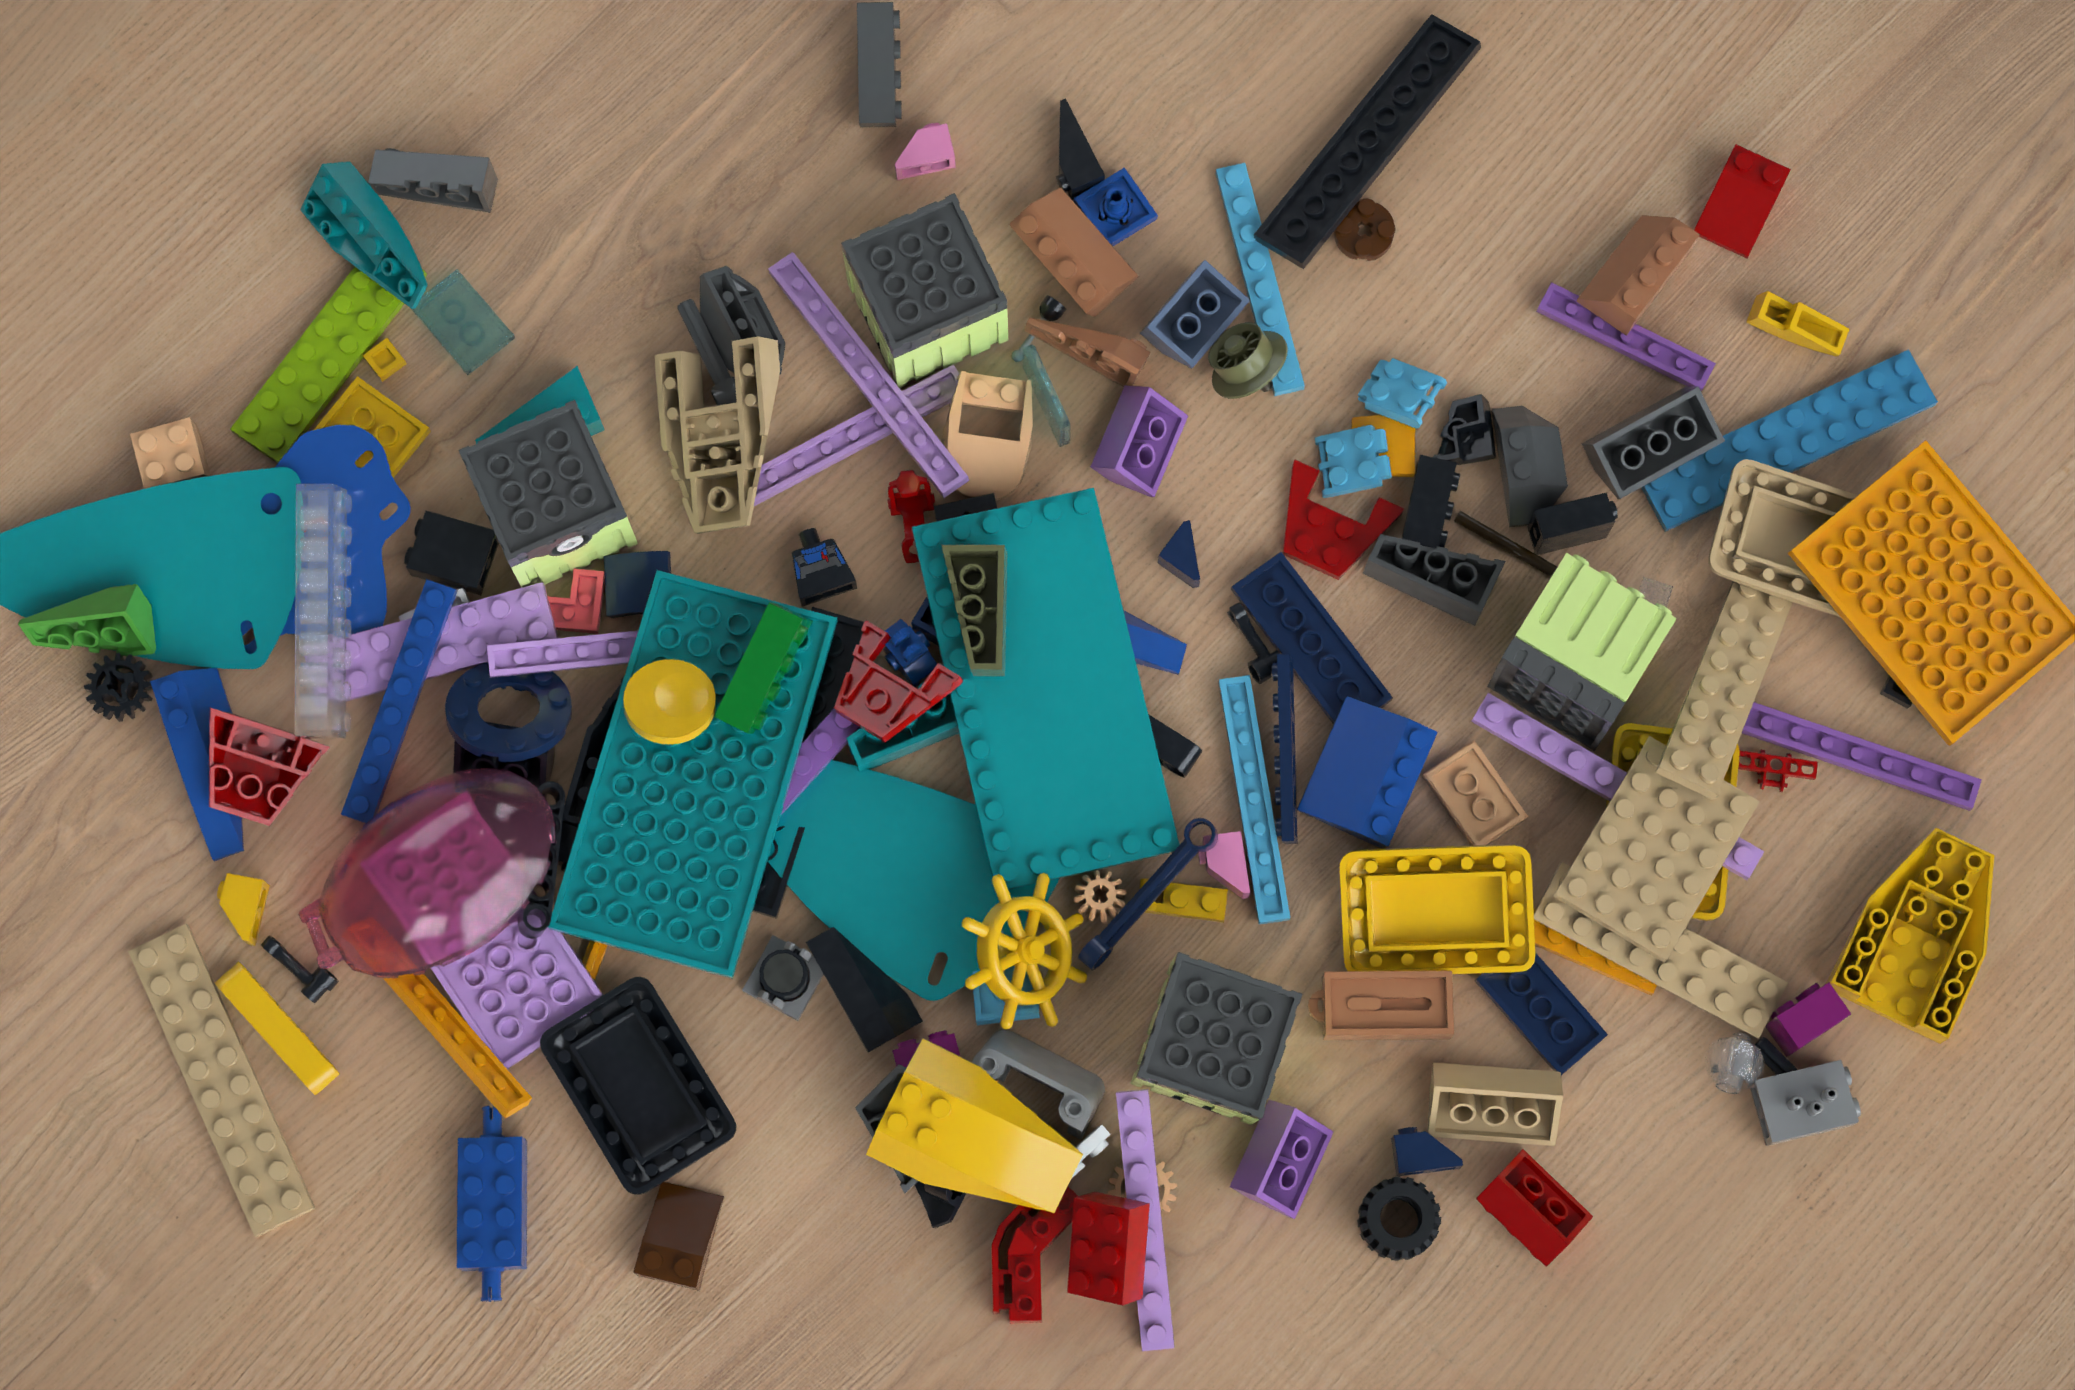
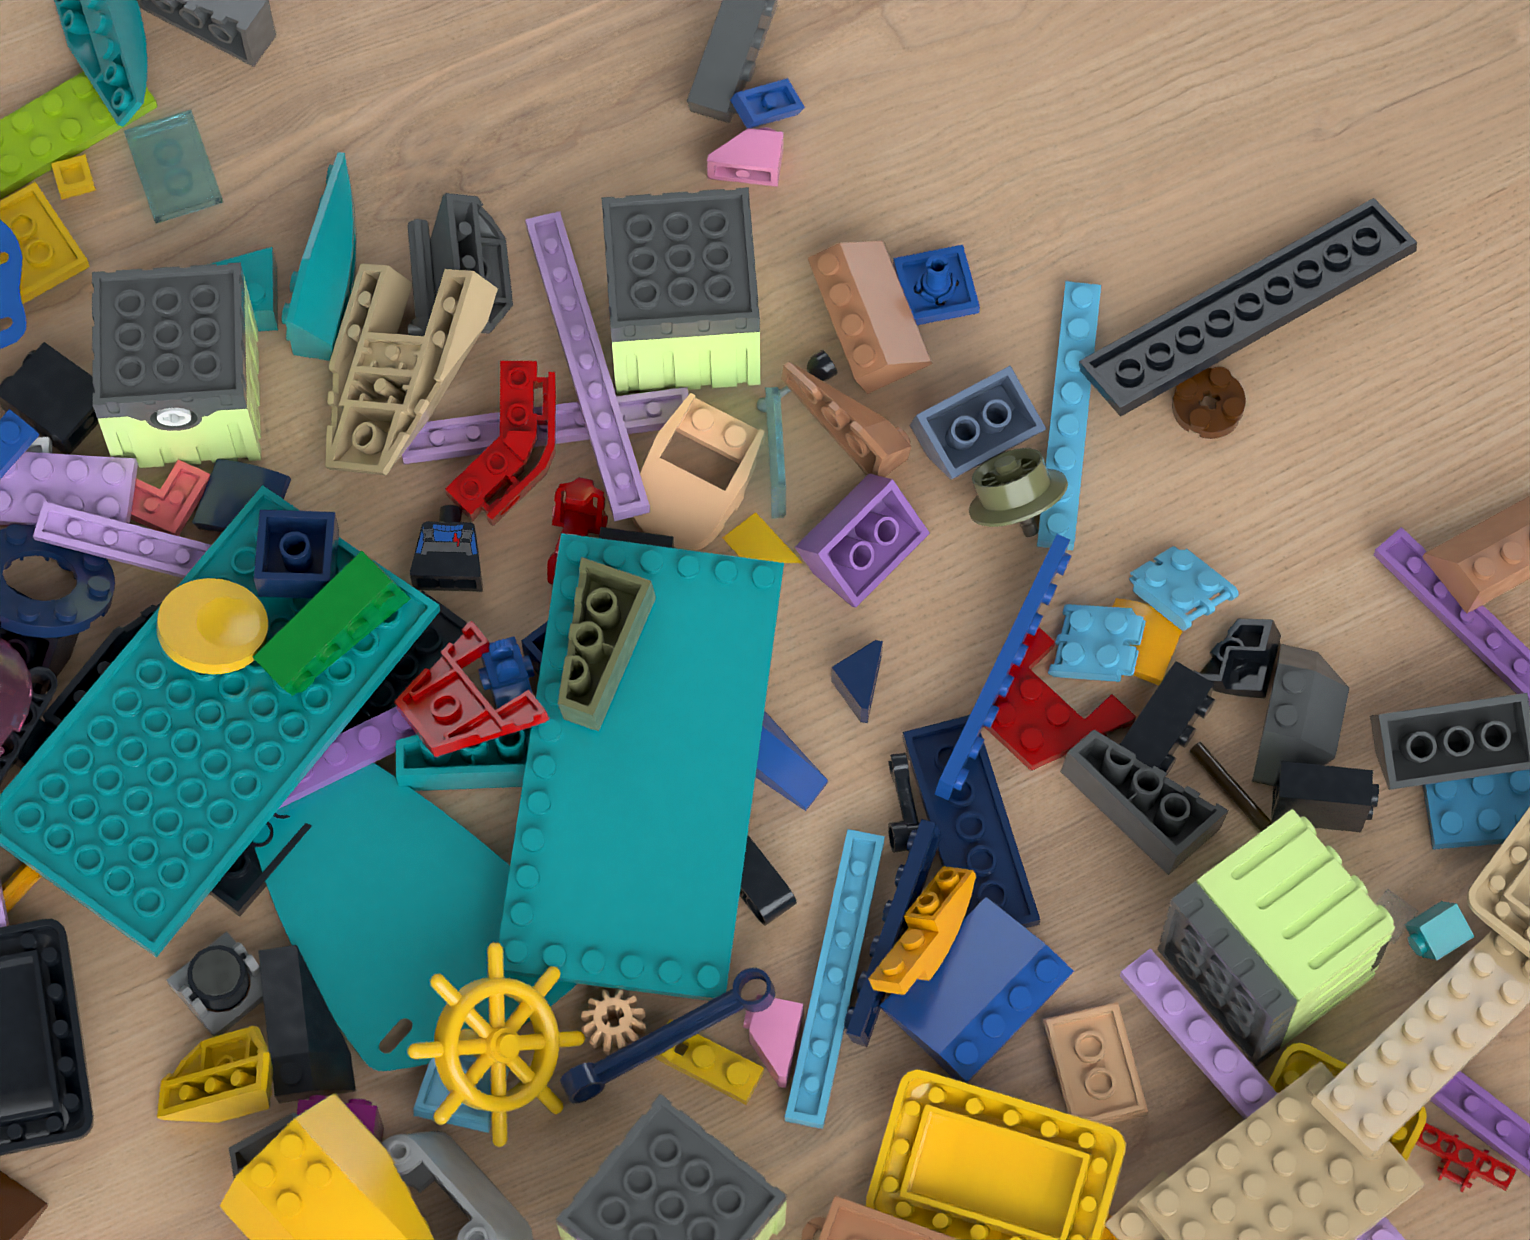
camera: 20 degrees right, 10 degrees down
black slope [1056,98,1105,200] -> none
none -> yellow wedge [157,1026,273,1123]
none -> dark blue brick [254,510,339,598]
none -> teal wedge [282,152,357,361]
none -> red brick [445,361,556,526]
none -> yellow sticker [722,512,803,563]
none -> blue plate [730,78,805,129]
none -> light orange slope [868,866,976,995]
none -> blue plate [935,534,1072,800]
none -> brick [1404,901,1475,960]

